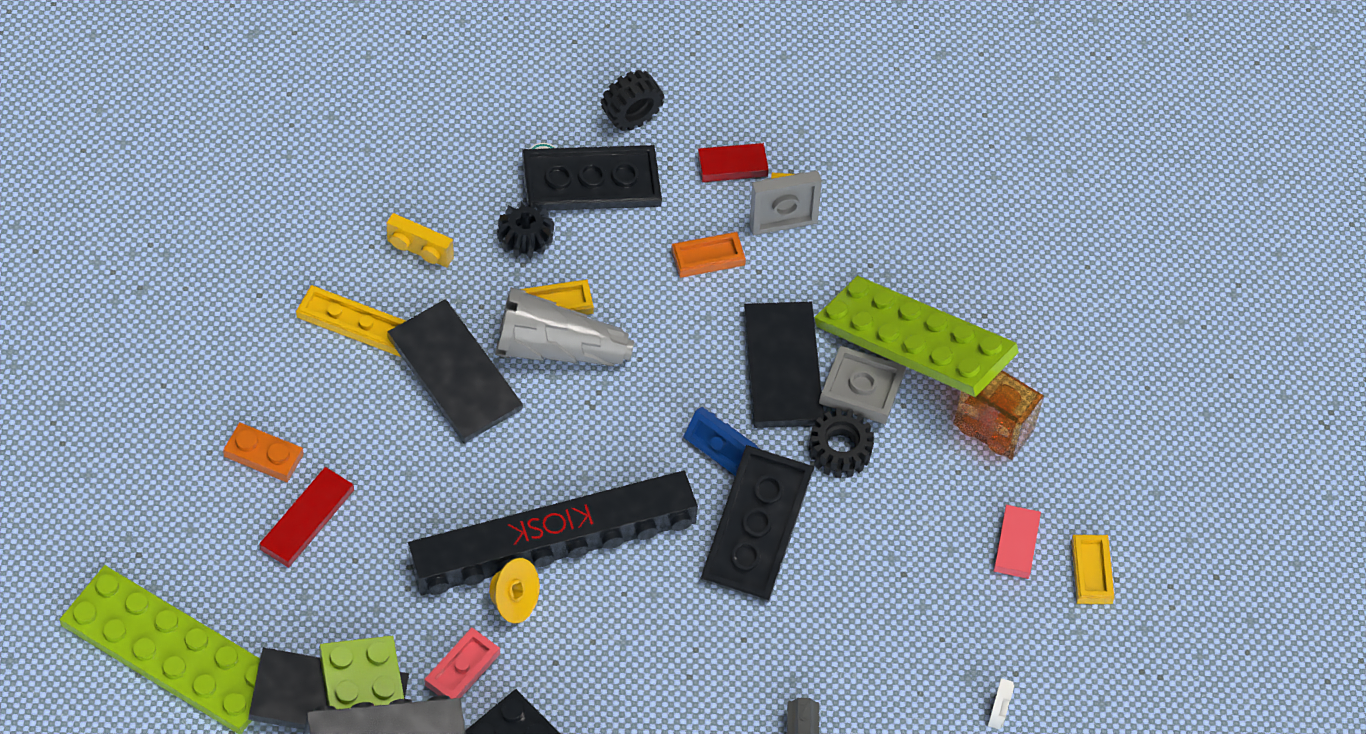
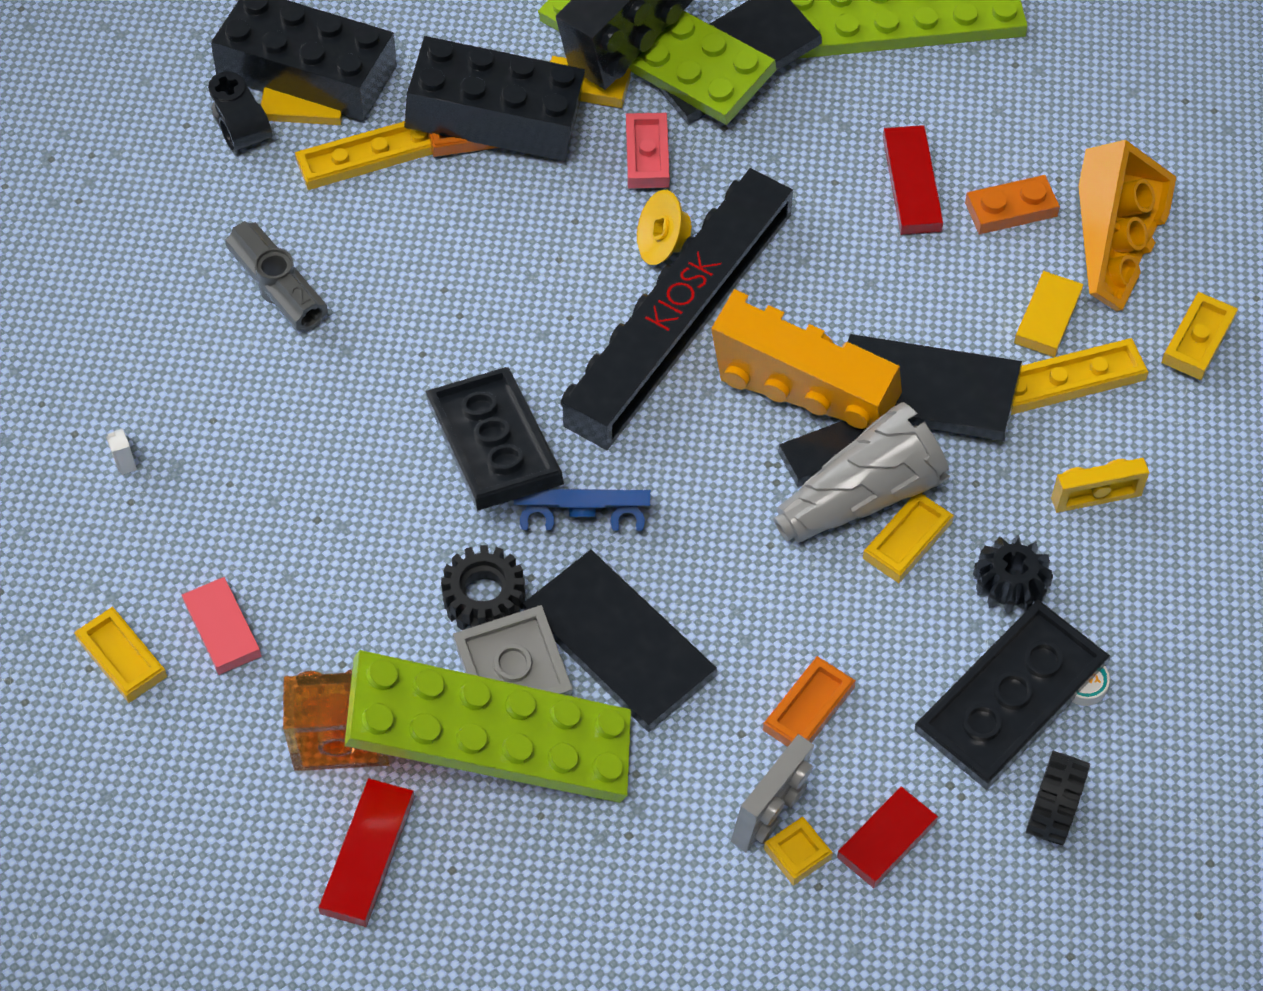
camera: 145 degrees right, 0 degrees up
none -> red tile [318,778,415,927]
none -> light orange wedge [711,289,902,429]
none -> black tile [778,421,867,487]
none -> yellow tile [1014,271,1084,357]
none -> light orange wedge [1078,140,1176,311]
none -> yellow plate [1161,291,1238,380]

